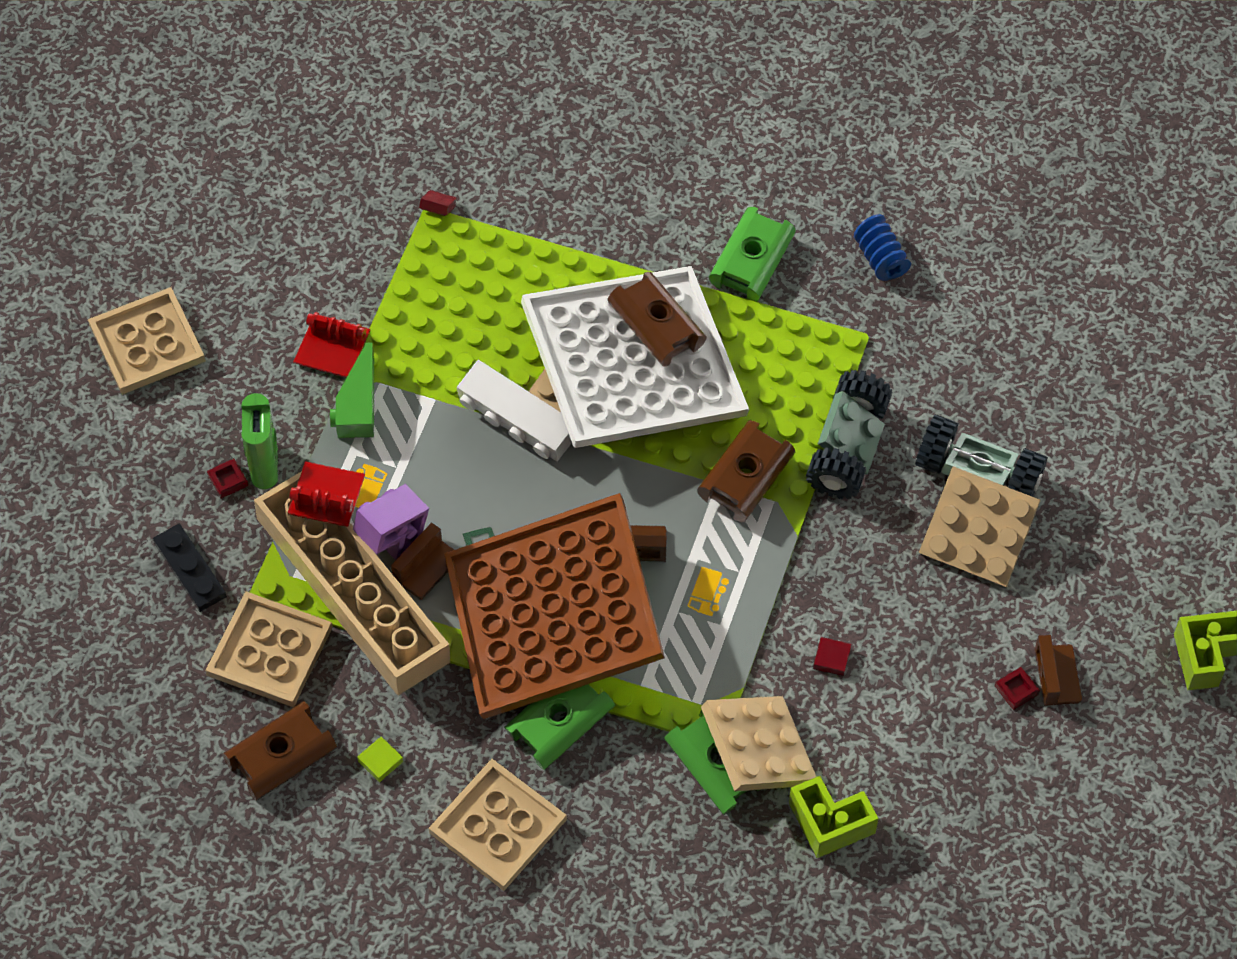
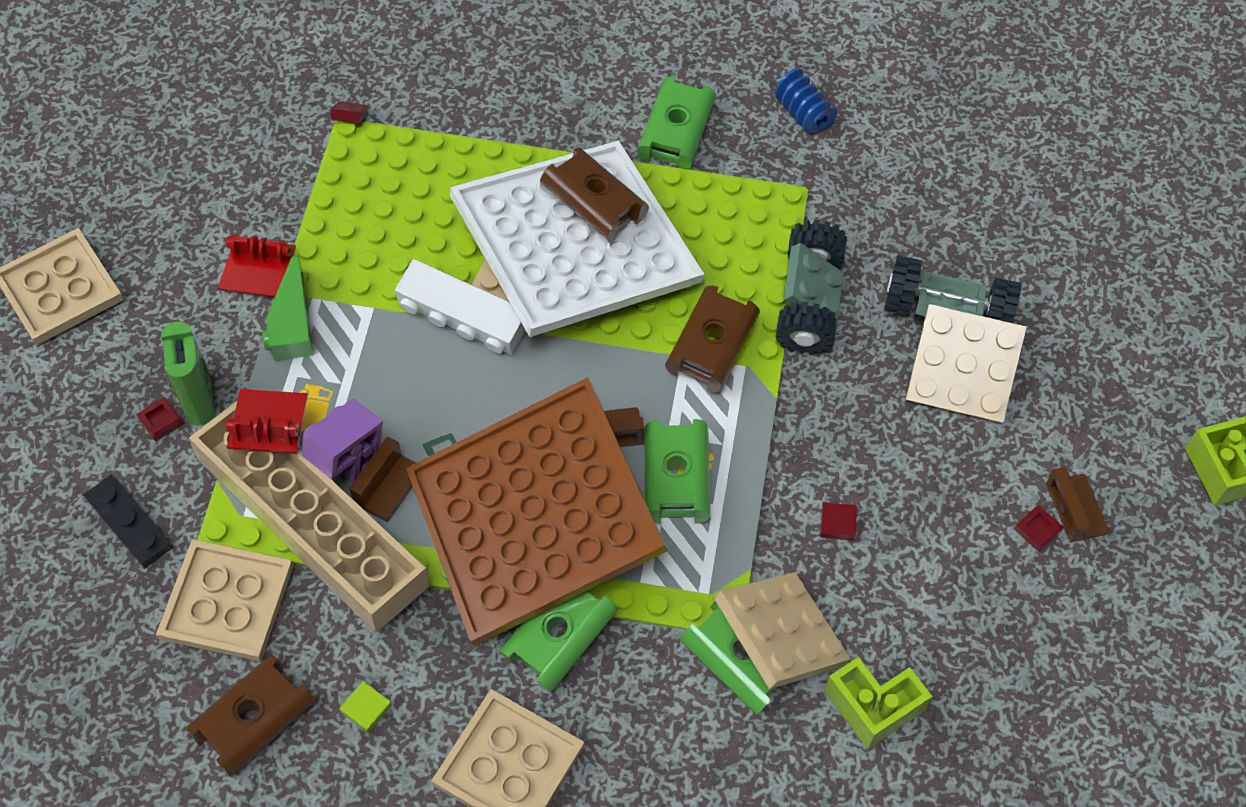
camera: 10 degrees left, 0 degrees up
none -> bright green piece [645,419,710,524]

